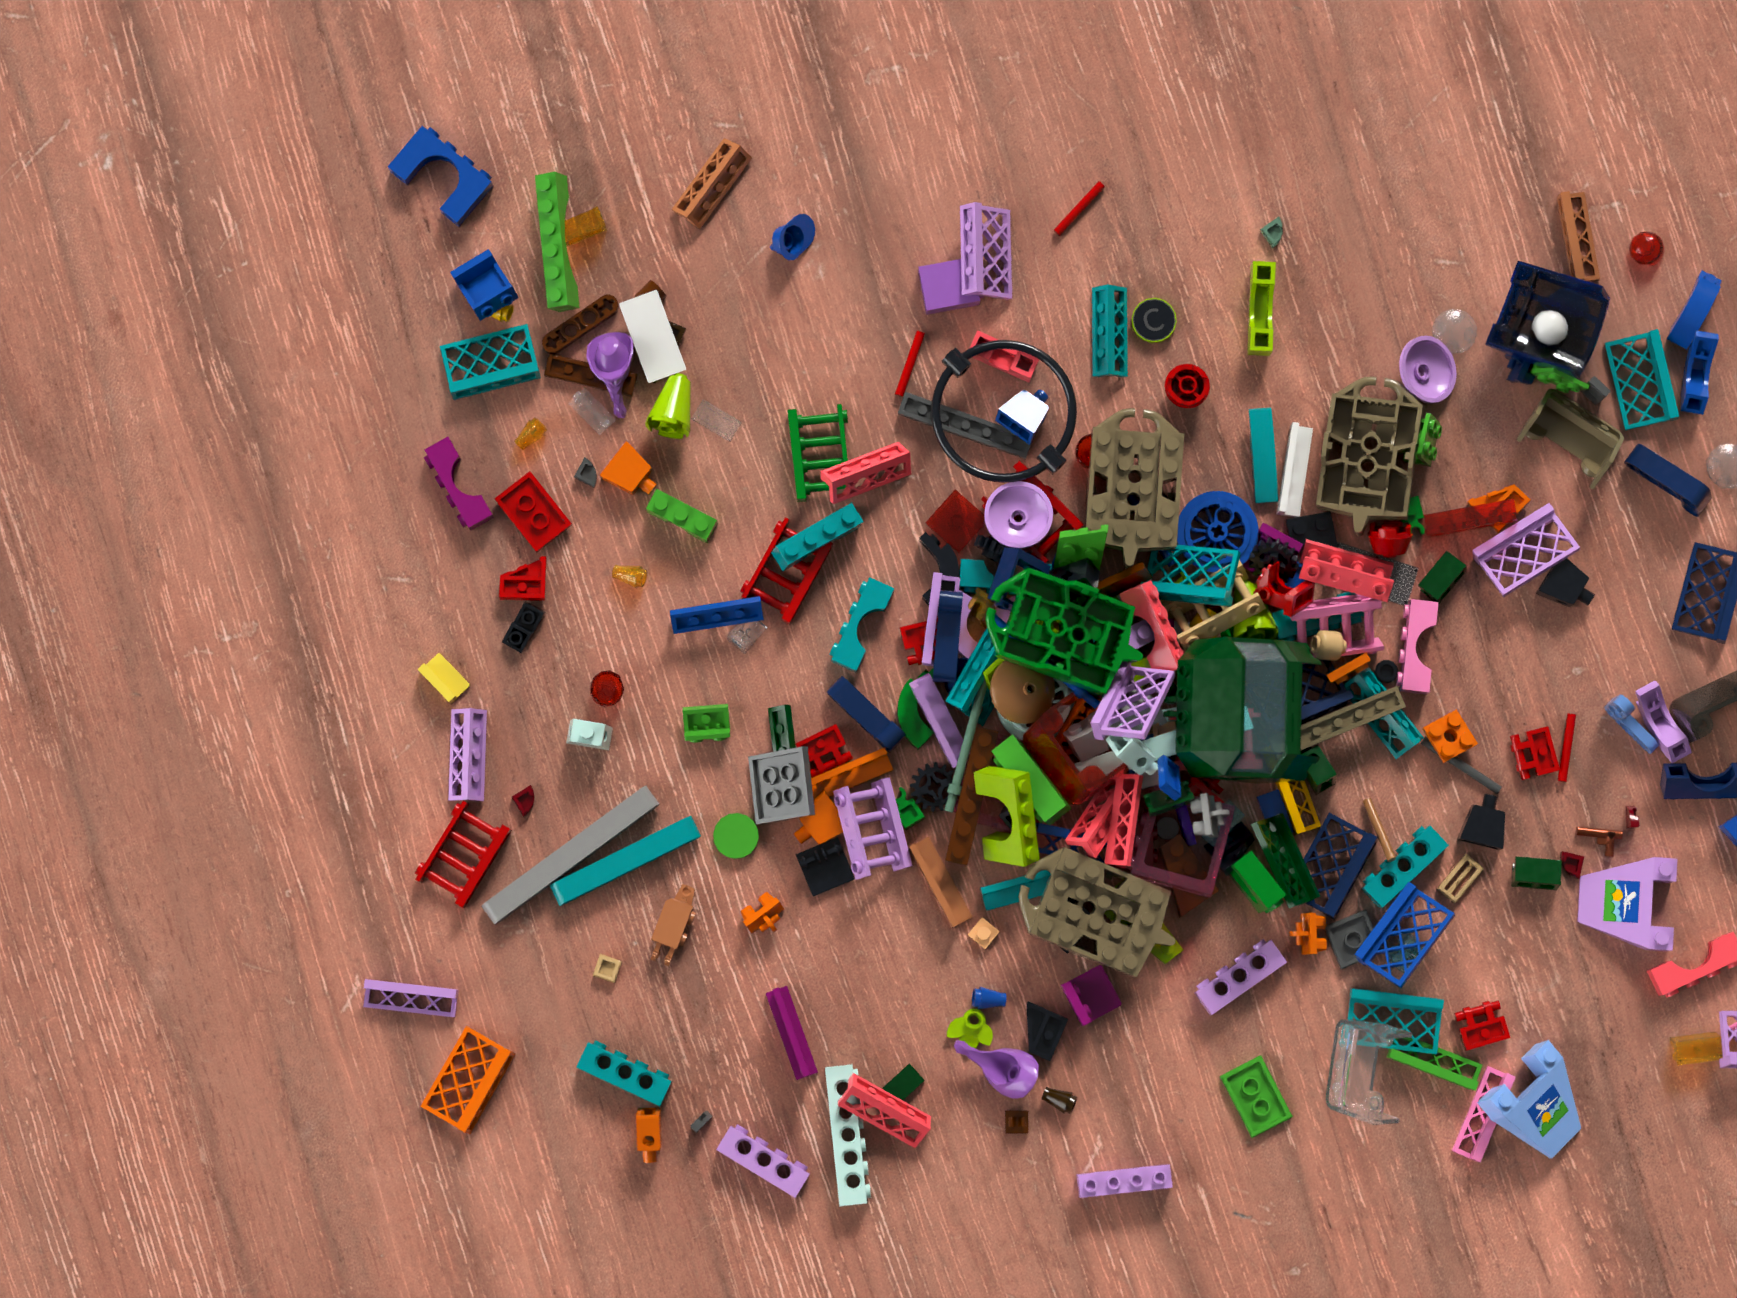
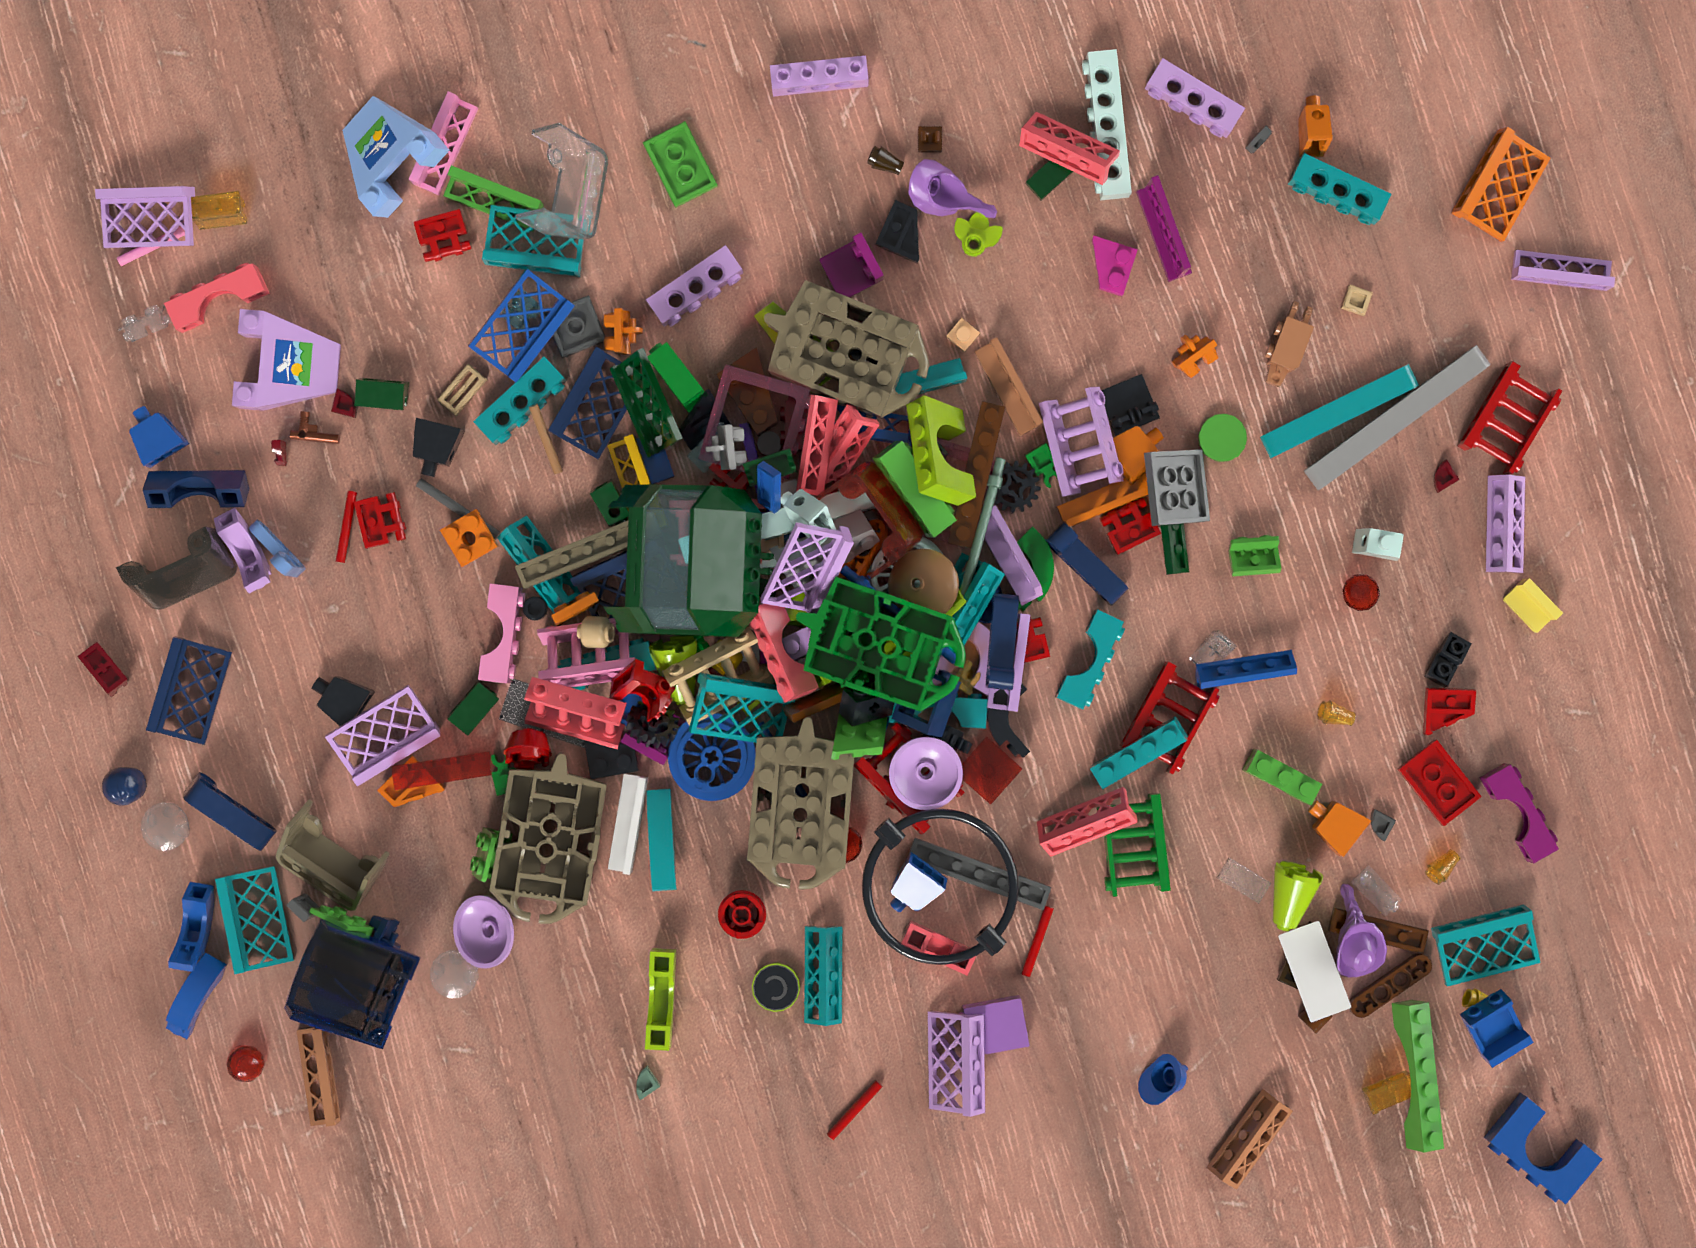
camera: 175 degrees left, 5 degrees up
blue cone [972,987,1007,1009] -> none
white hair [1532,310,1568,345] -> none
none -> dark pink wing [1092,236,1138,297]

